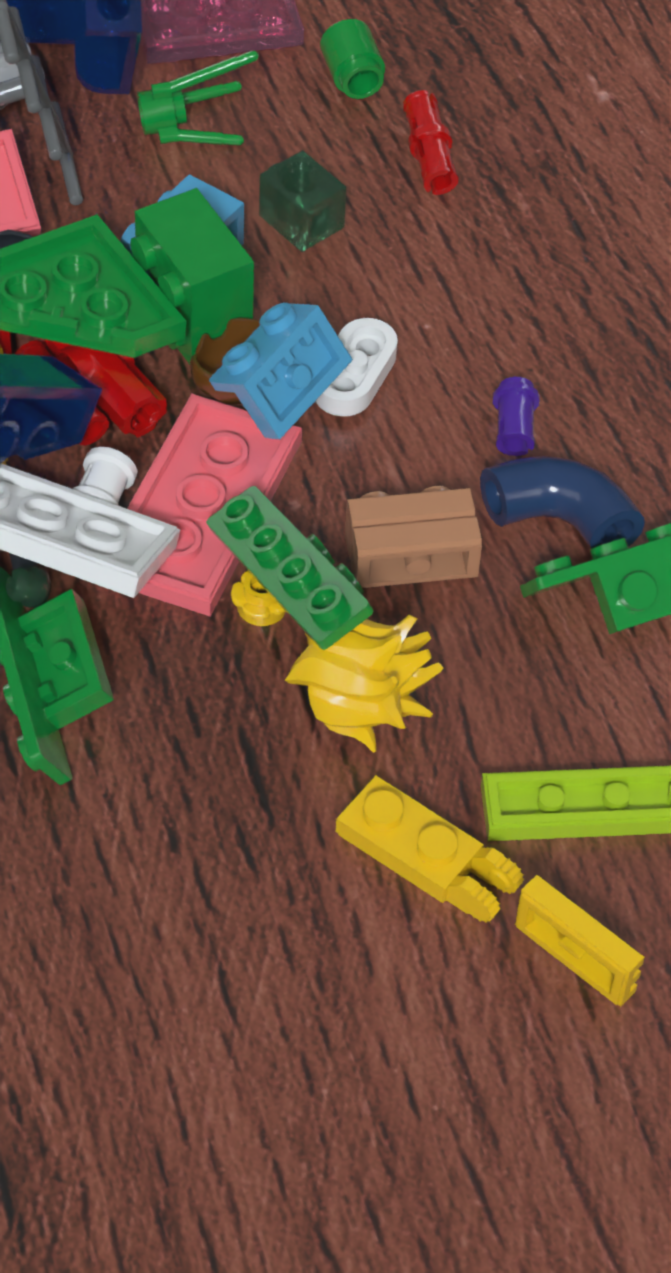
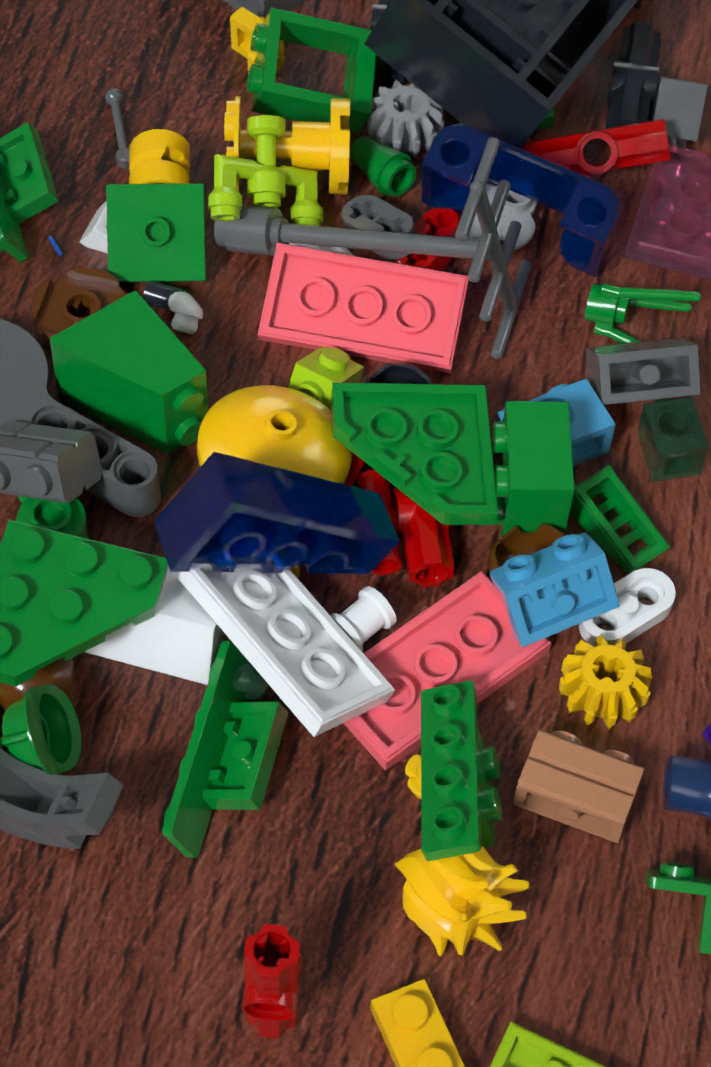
camera: 30 degrees right, 5 degrees up
none -> red piece [241,924,302,1039]
none -> yellow gear [559,633,652,730]
none -> green slope [569,465,670,575]
none -> dark grey brick [585,338,701,405]

